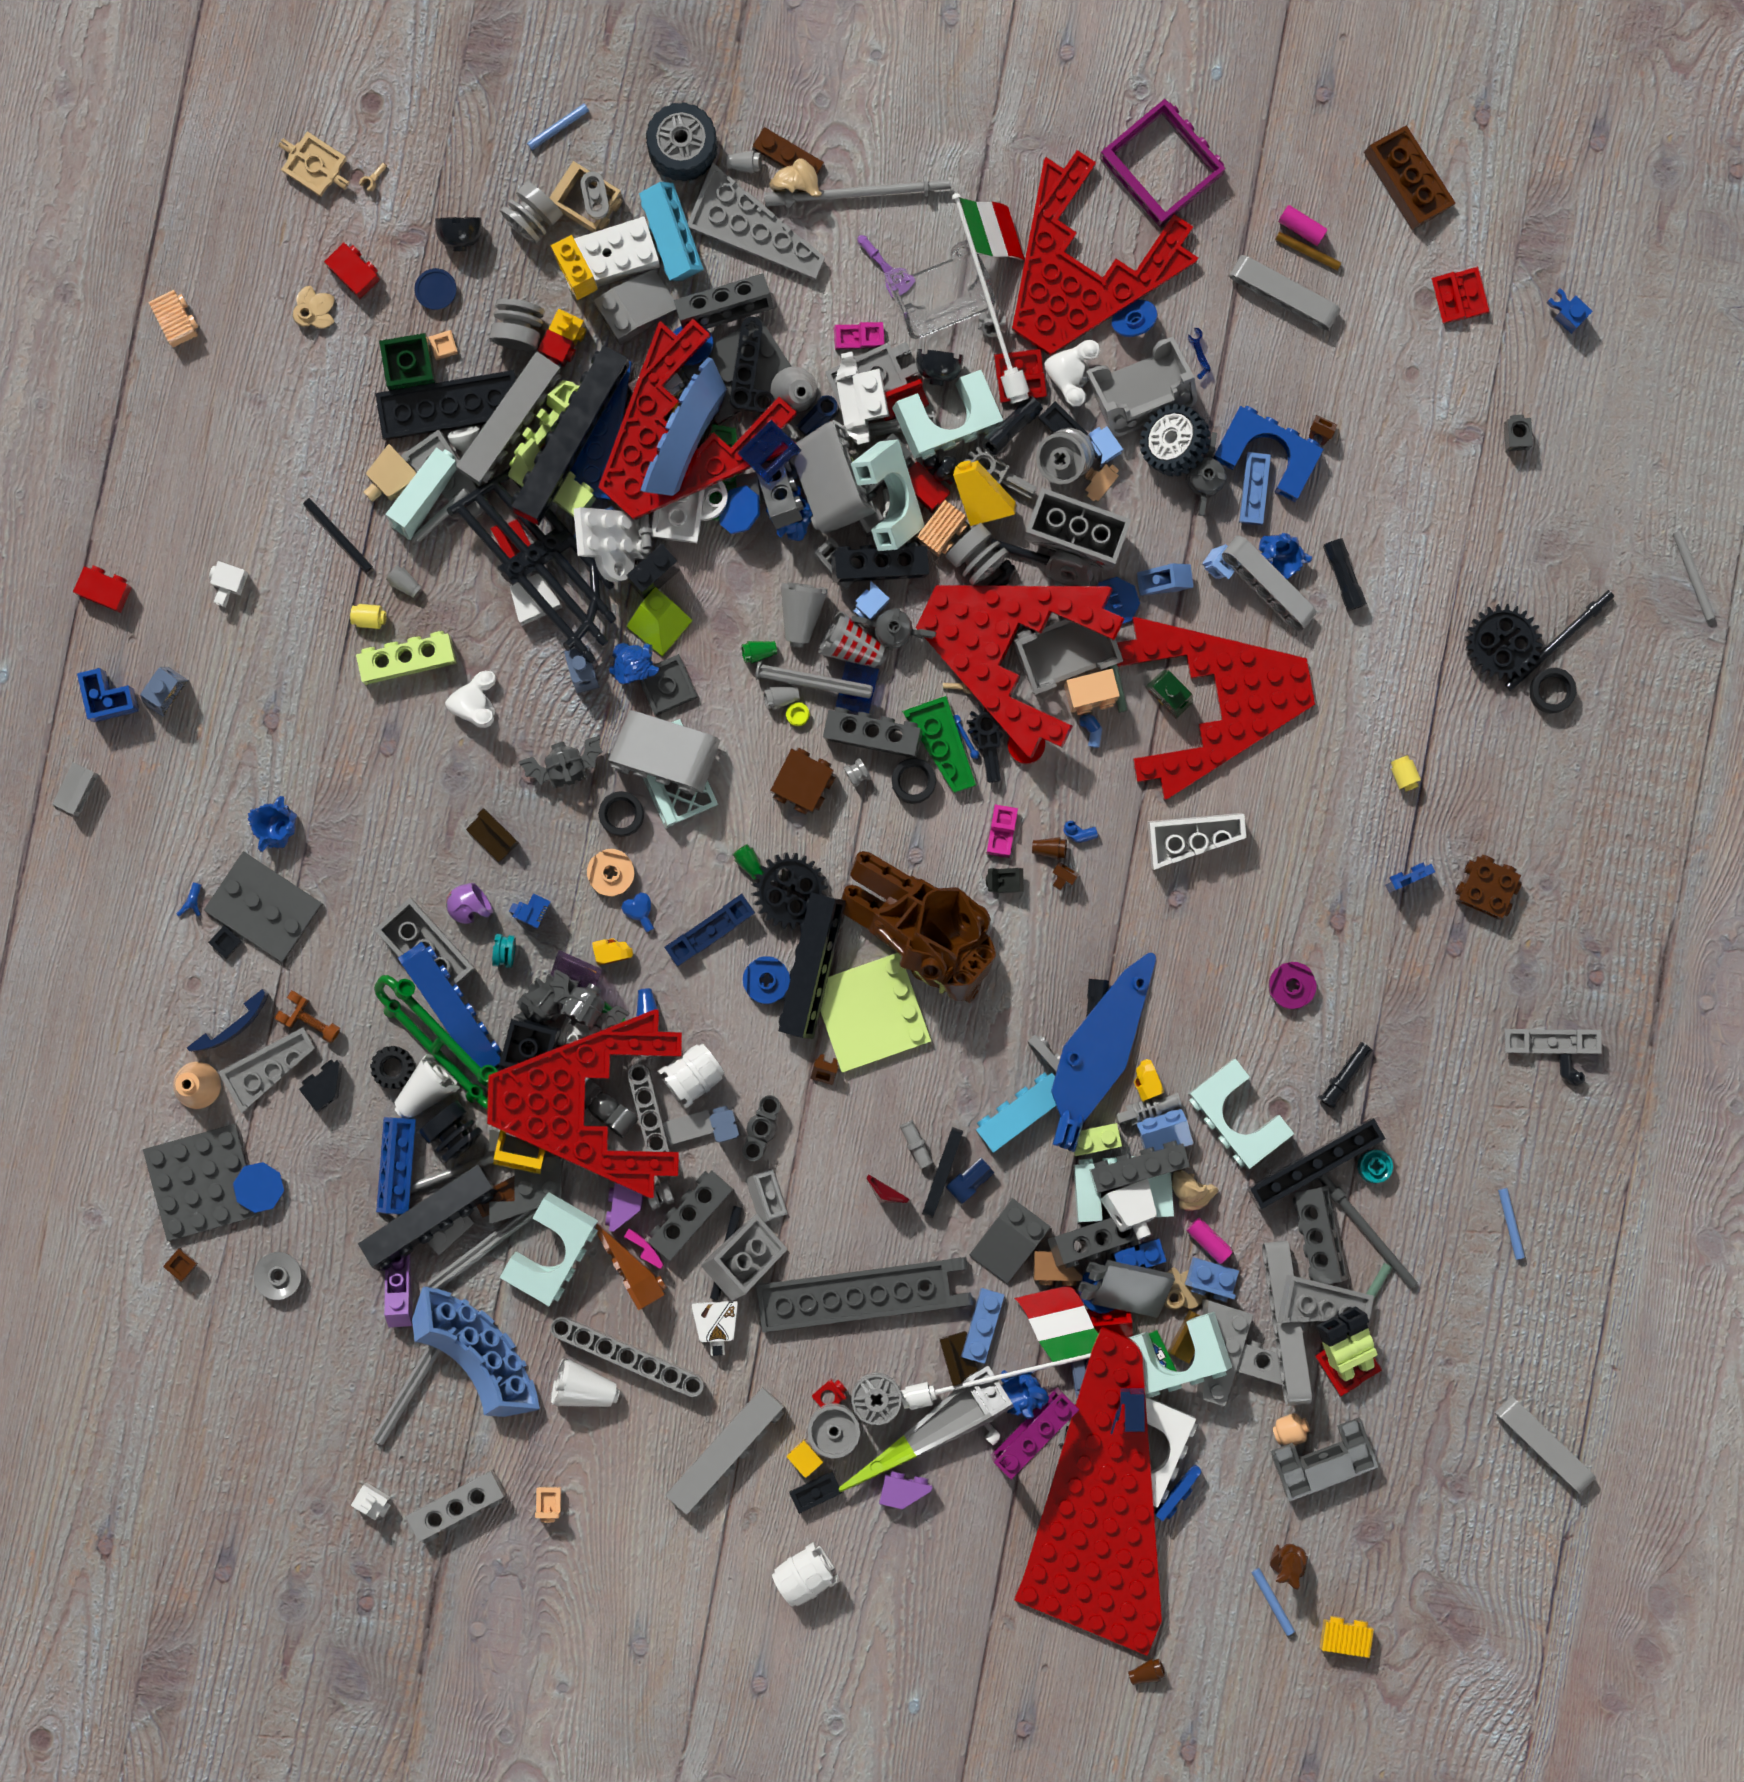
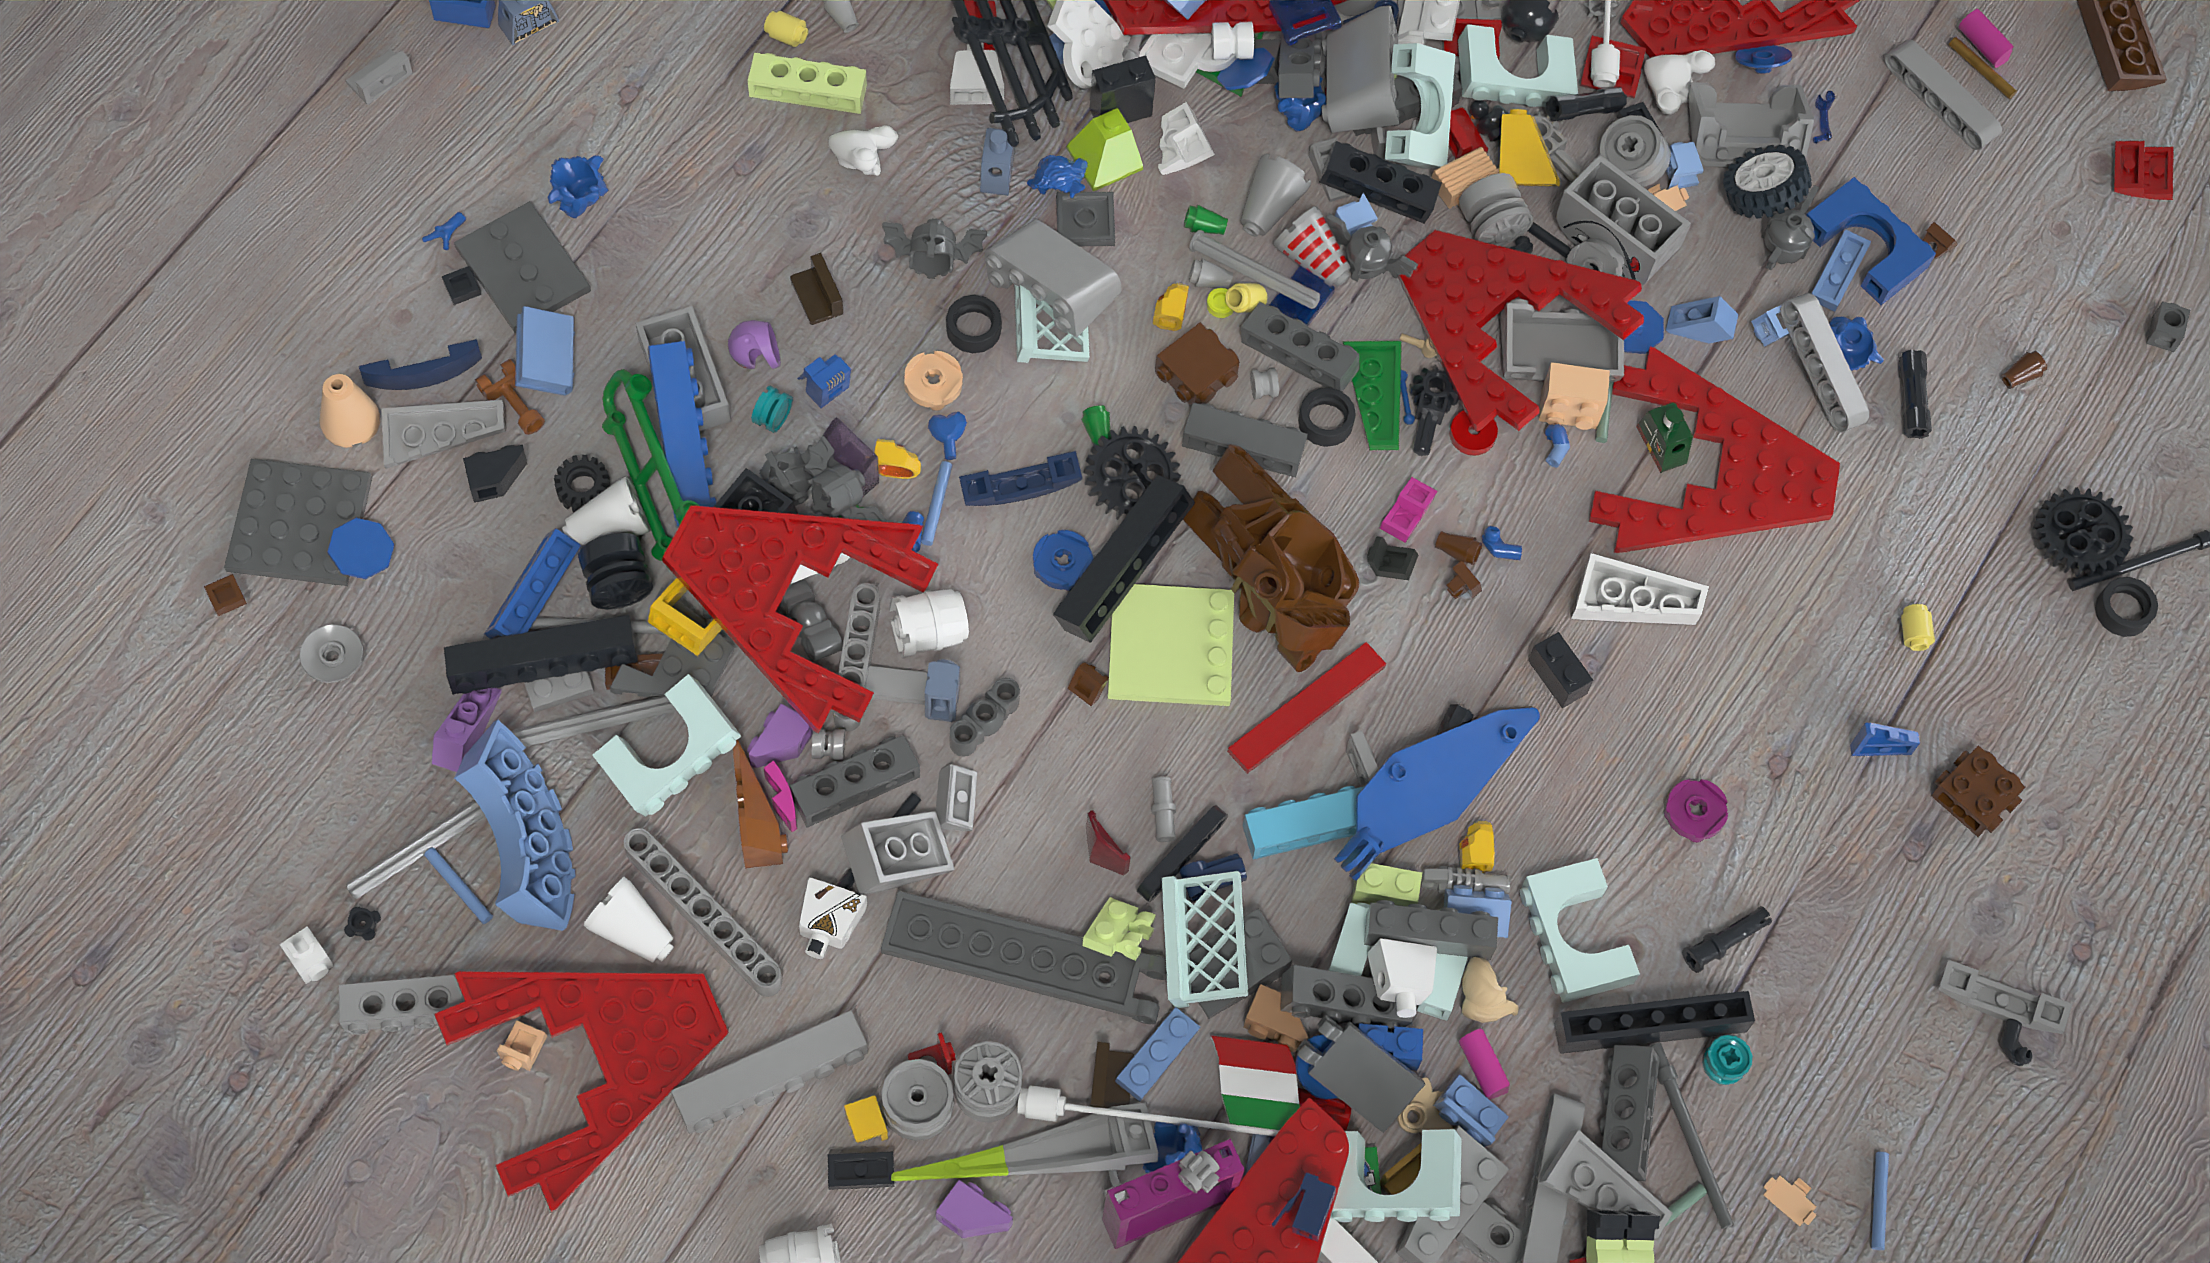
camera: 20 degrees right, 20 degrees down
none -> black plate [344,907,381,941]
none -> medium blue bar [424,847,493,924]
none -> red wing [434,971,729,1213]
none -> medium blue piece [515,306,575,396]
none -> medium blue bar [921,461,952,546]
none -> yellowish green plate [1083,897,1156,961]
none -> yellow rock [1153,283,1189,331]
none -> white slope [1158,102,1215,175]
none -> light aqua fence [1162,871,1248,1008]
none -> light grey gear [1178,1150,1220,1193]
none -> dark grey brick [1182,403,1308,478]
none -> white wheel [1212,22,1254,60]
none -> light yellow brick [1225,283,1267,313]
none -> red tile [1227,642,1386,774]
none -> black brick [1528,632,1594,709]
none -> light nougat piece [1764,1176,1816,1226]
none -> reddish brown cone [2001,351,2047,389]

